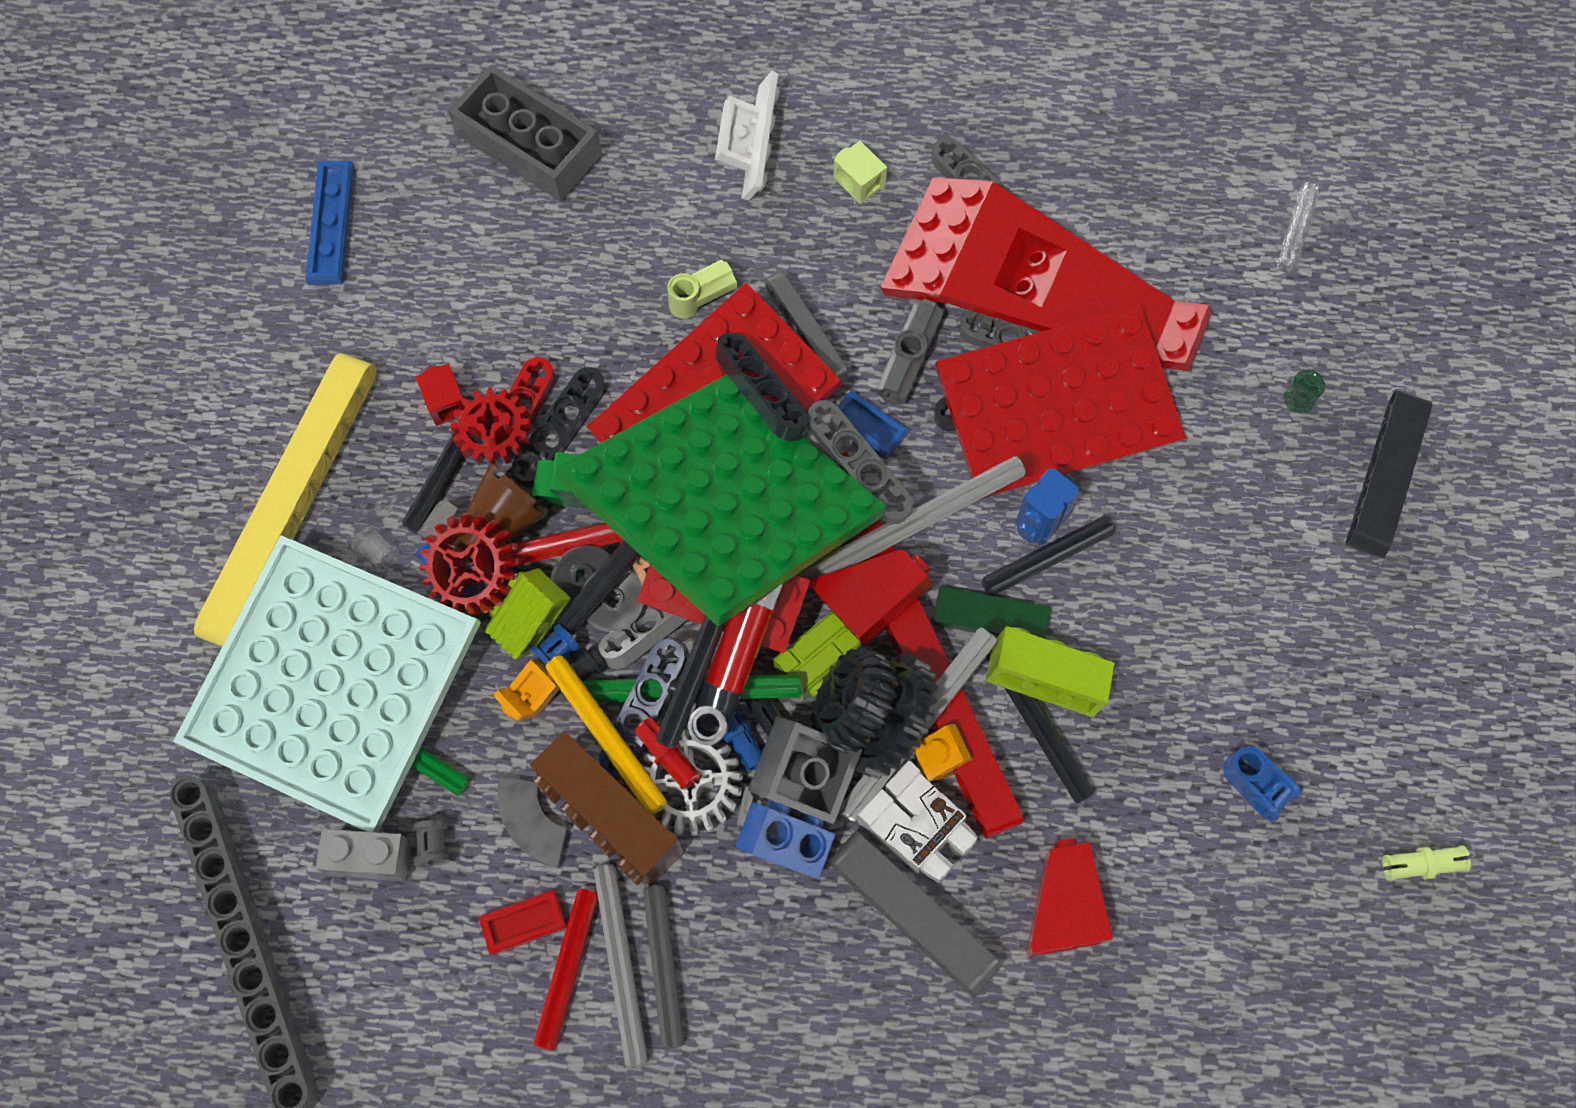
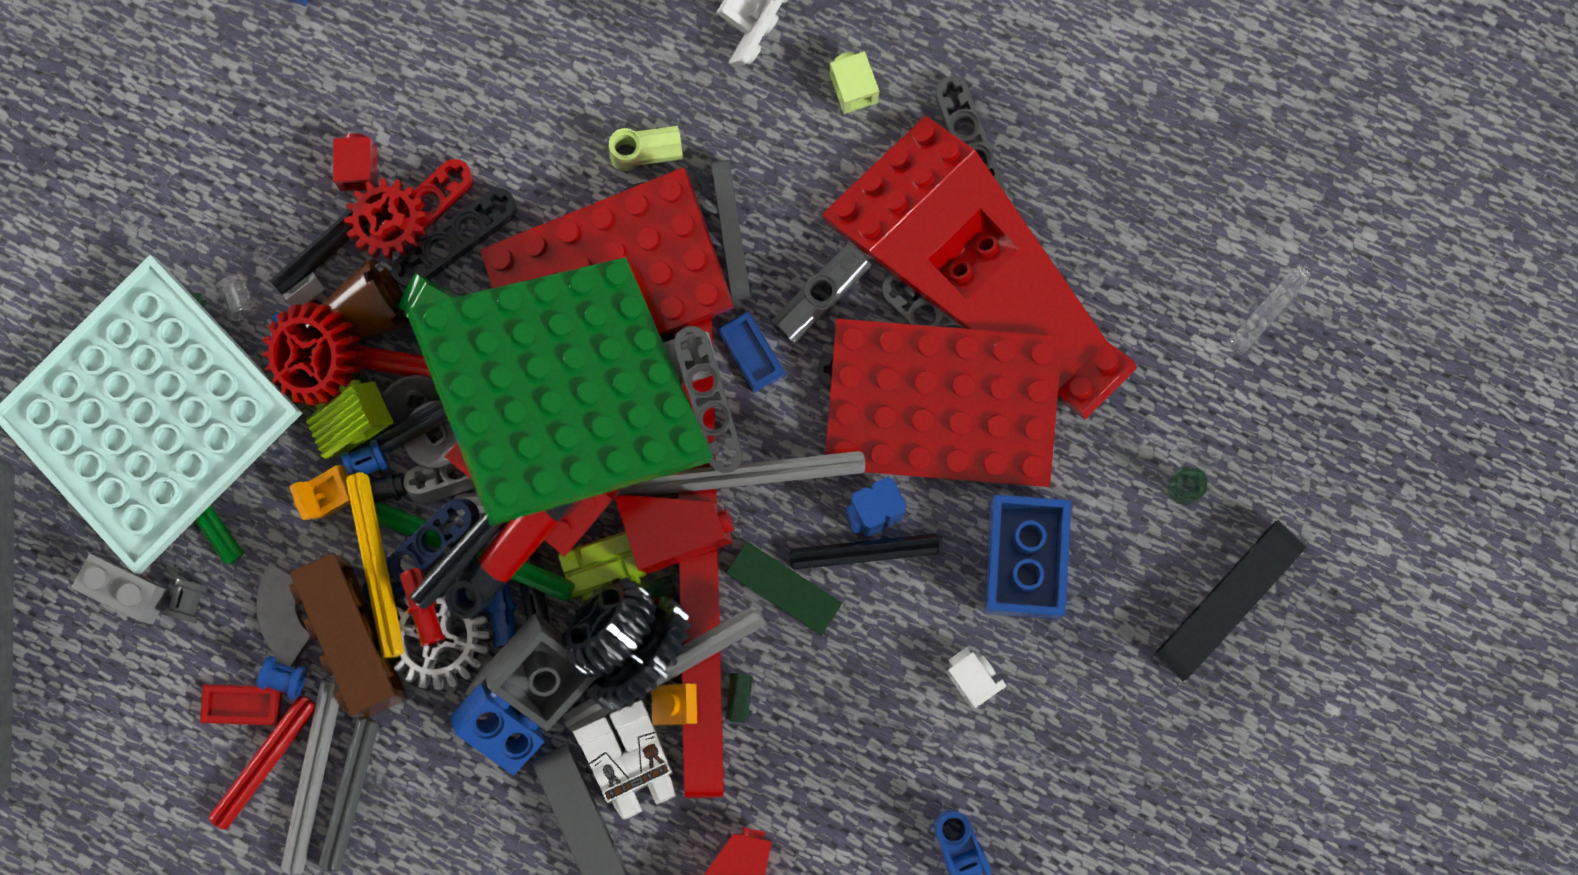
camera: 20 degrees right, 10 degrees up
light yellow beam [194,353,376,647] -> none
black beam [715,333,809,442] -> none
lime brick [985,626,1115,718] -> none
black axle [986,633,1094,804] -> none
none -> blue bush [257,655,308,700]
none -> clear green pin [722,673,754,723]
none -> white brick [946,647,1006,710]
none -> blue brick [983,495,1072,620]

